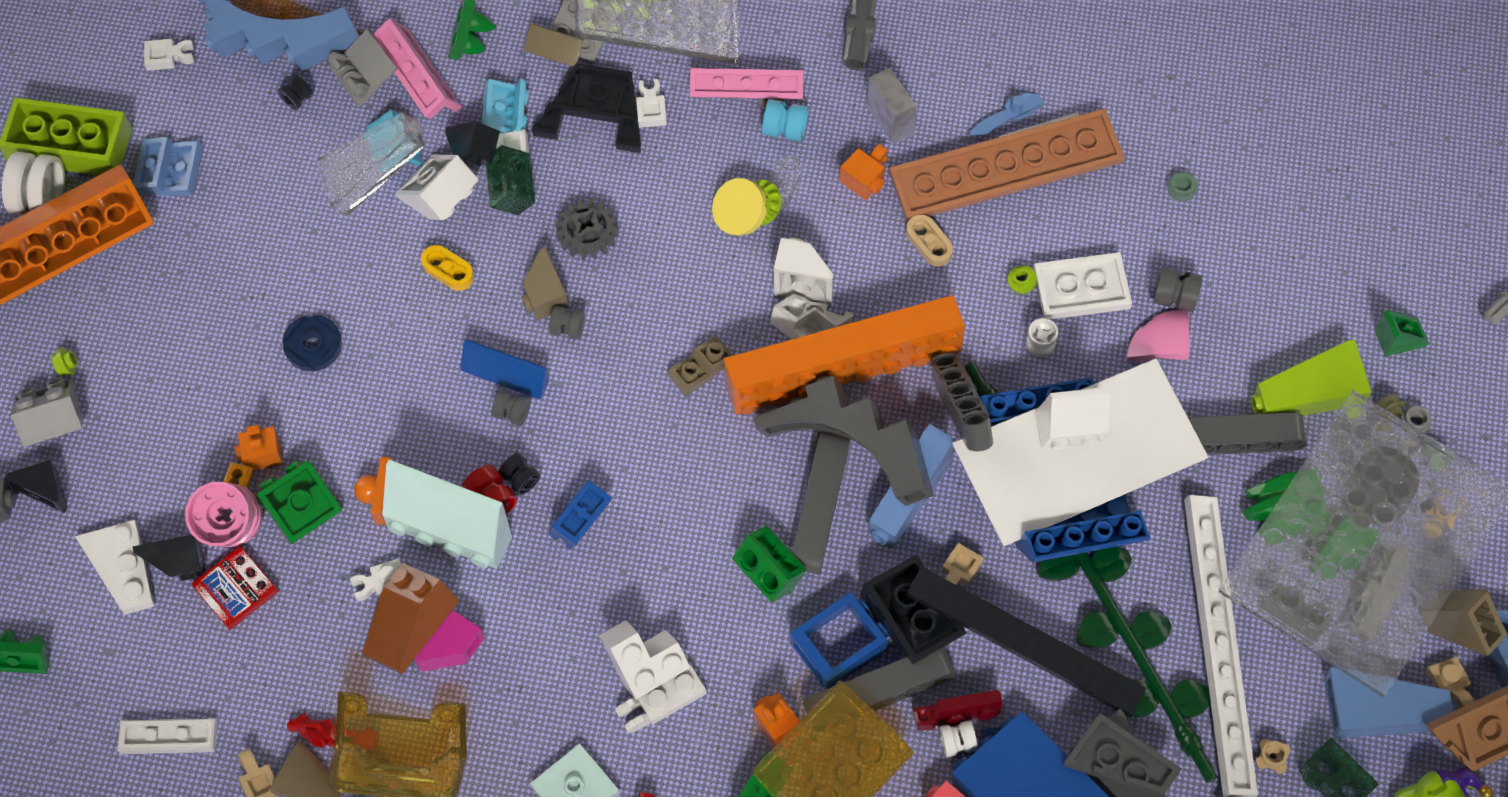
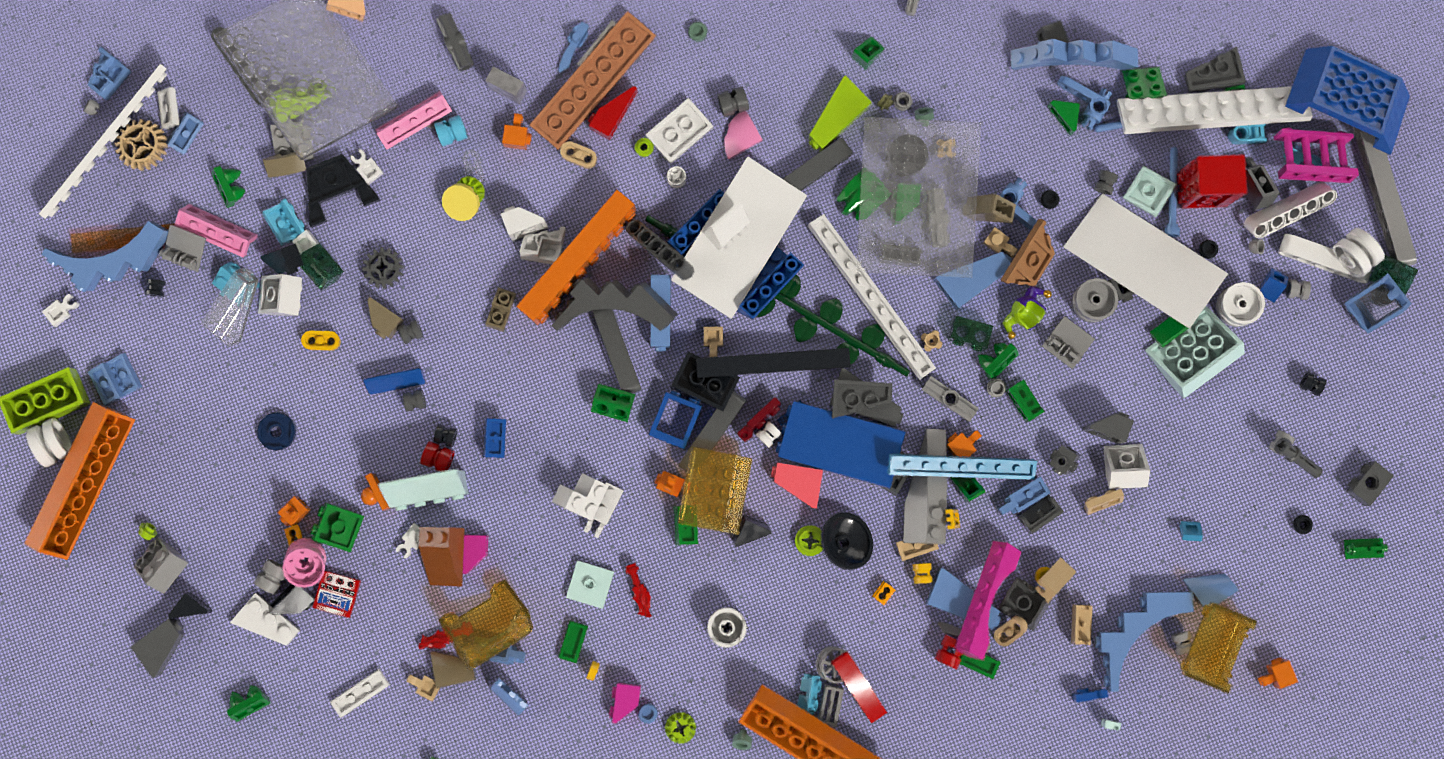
camera: 35 degrees left, 20 degrees up
none -> light grey wheel [253,559,286,595]
none -> red slope [588,86,638,140]

